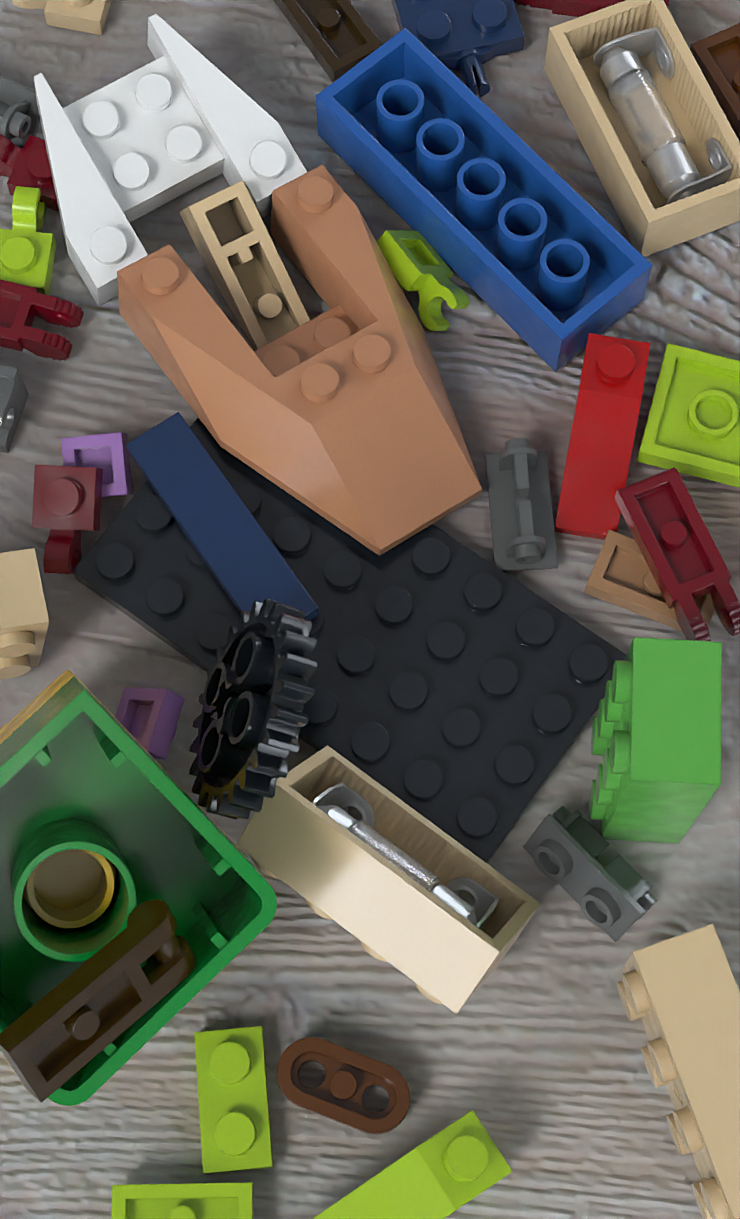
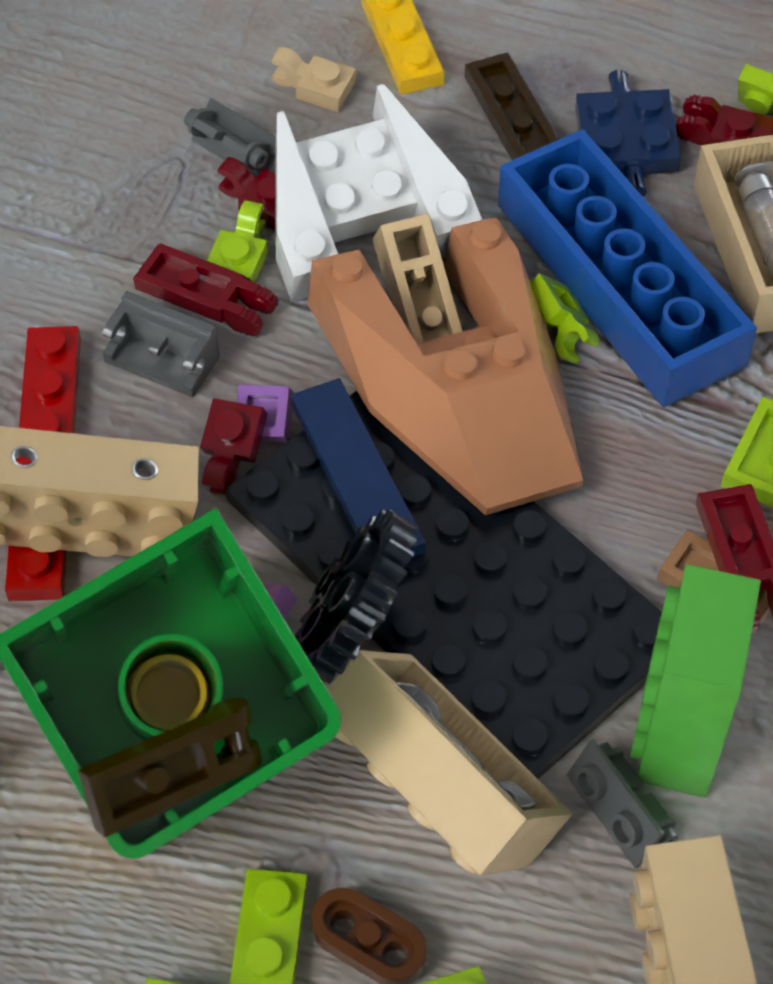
camera: 10 degrees right, 15 degrees down
dark grey hinge [485,438,558,572] -> none
red slope [554,333,650,540] -> none

